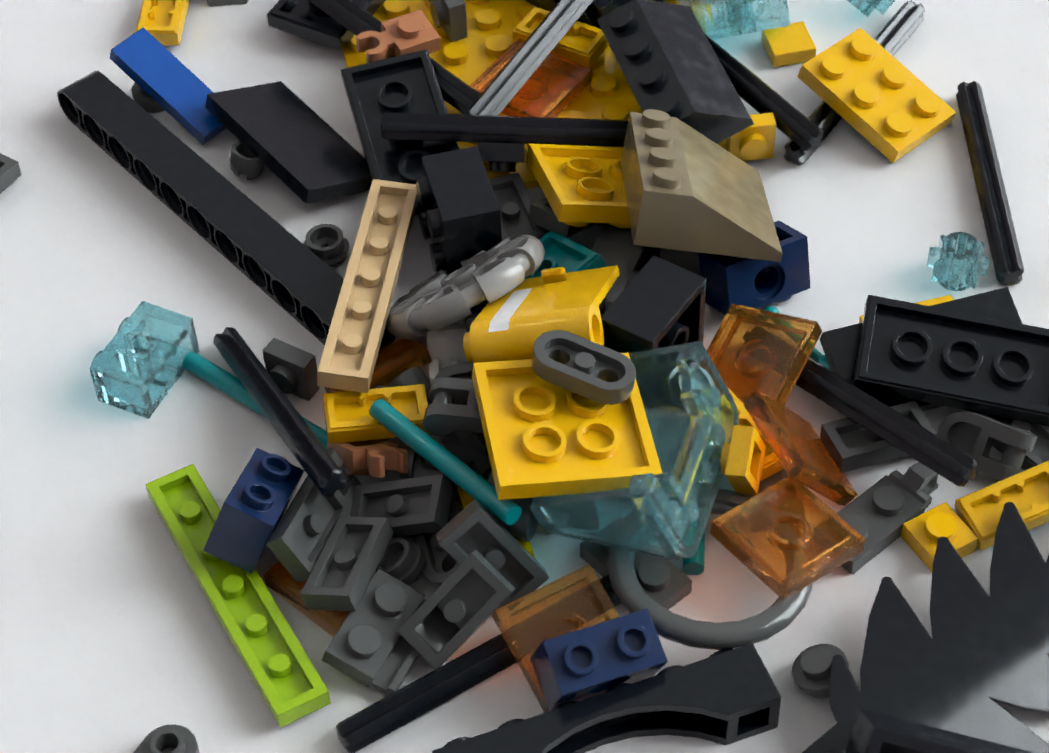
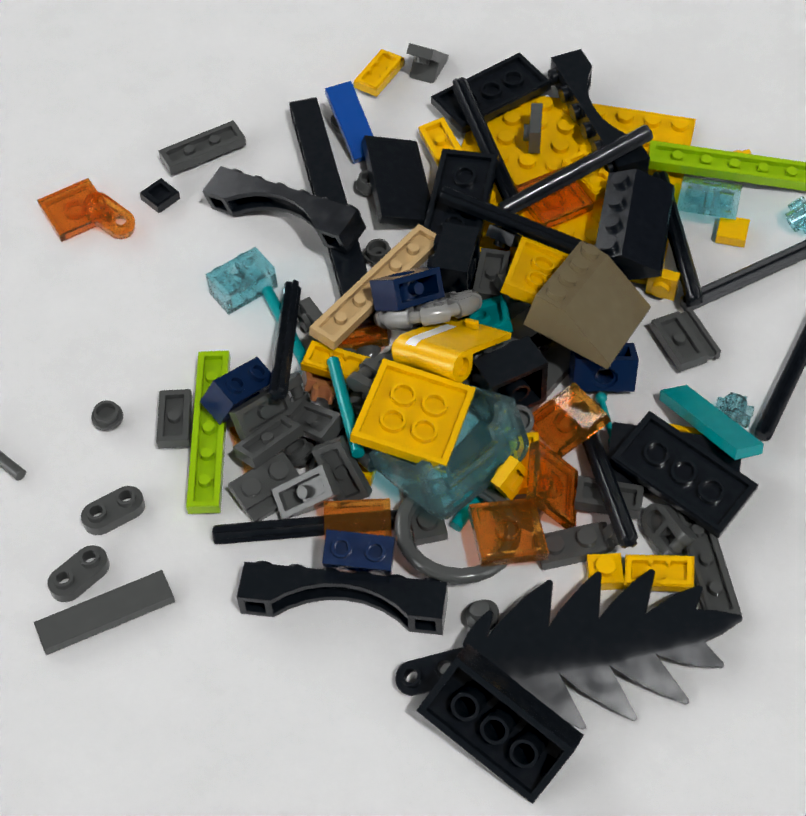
camera: 30 degrees right, 5 degrees up
nougat plate [356,10,440,63] -> none
dark grey plate [532,330,636,405] -> none
yellow plate [797,28,956,163] -> none
none -> dark grey plate [91,400,123,431]
none -> dark grey plate [156,389,192,449]
none -> black arch [202,166,366,254]
none -> dark blue brick [370,267,445,311]
none -> yellow plate [418,117,463,166]
none -> dark grey plate [650,307,721,372]
none -> teal tile [659,385,764,460]

